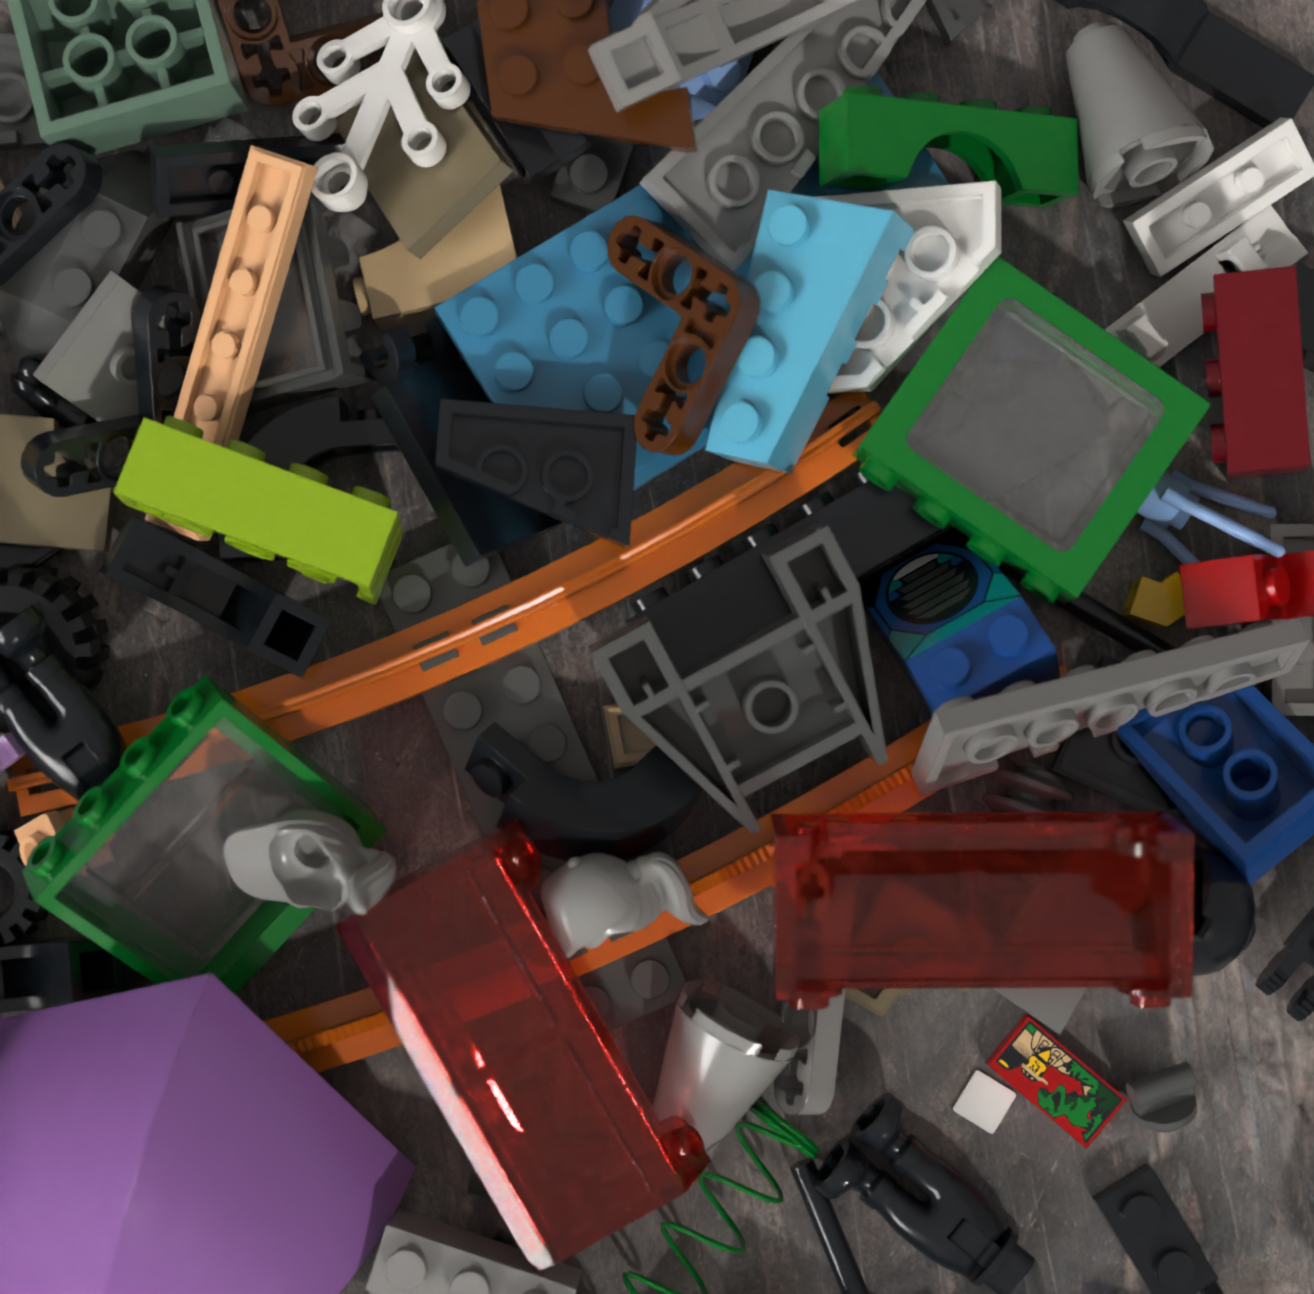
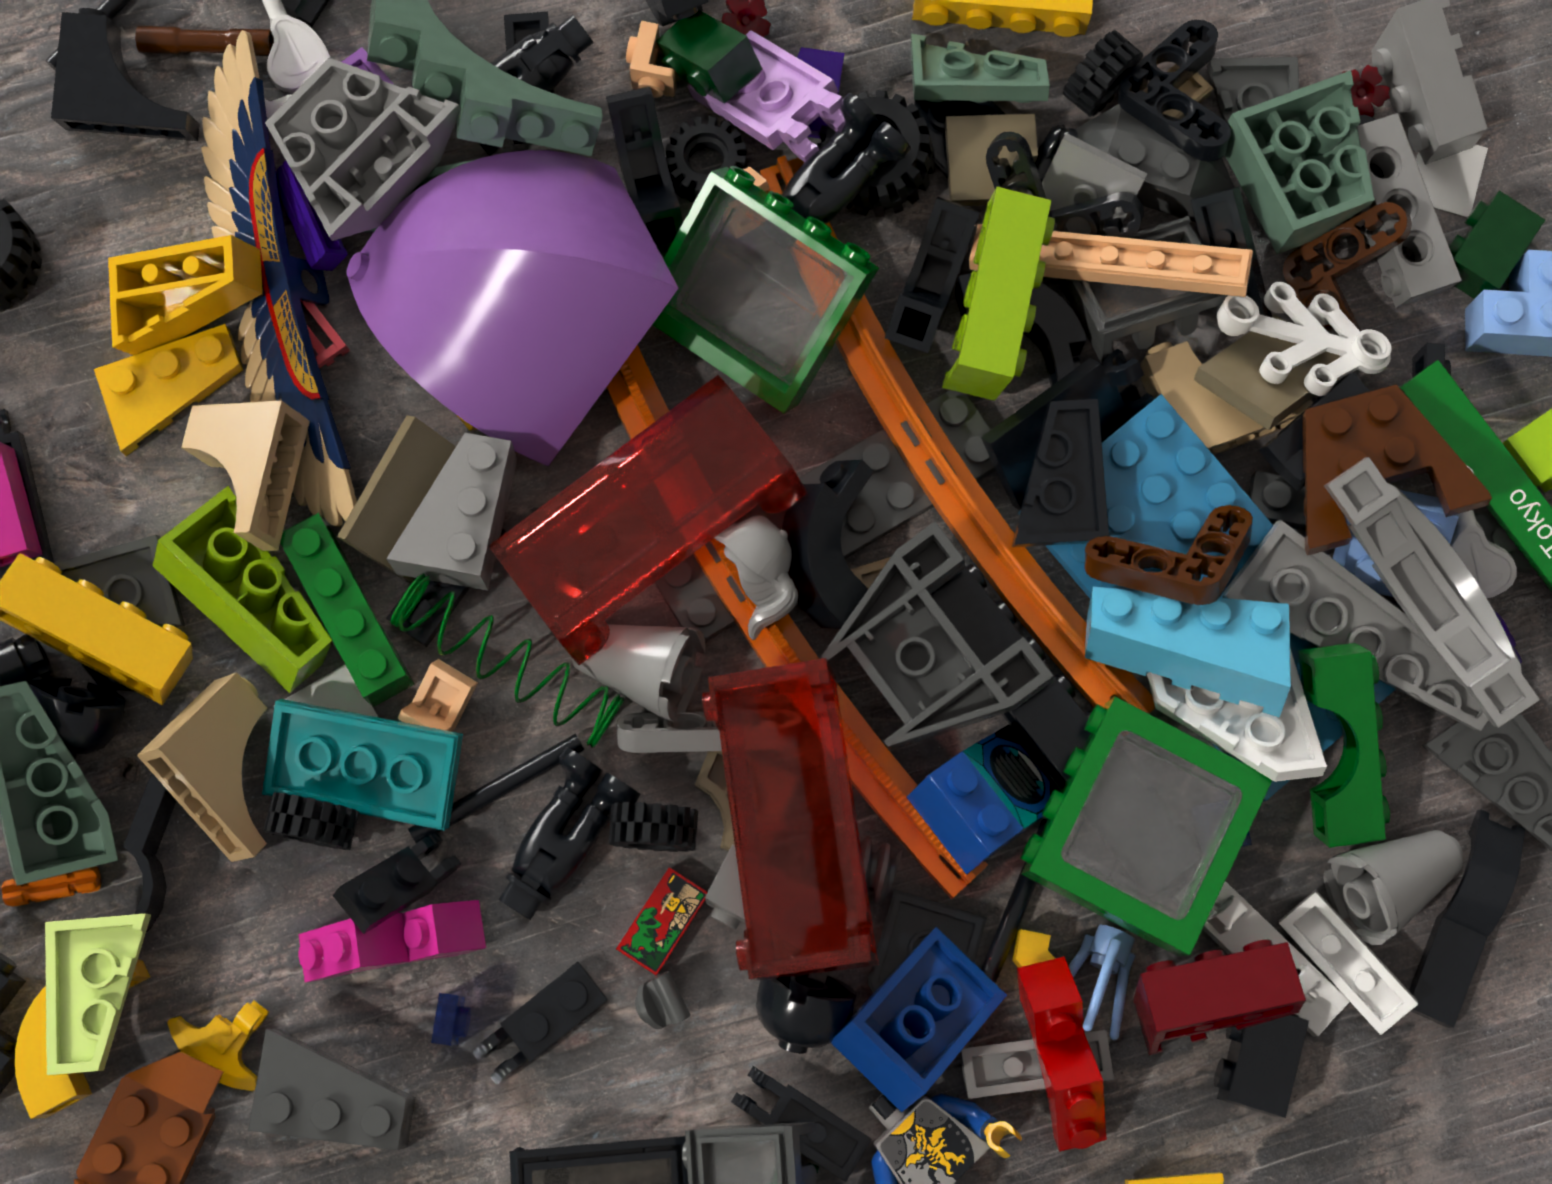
camera: 75 degrees right, 10 degrees down
light grey hair [224,809,397,915] -> none
light grey wing [911,618,1311,795] -> none
white sticker [953,1070,1016,1134] -> none
none -> black tyre [609,802,698,852]

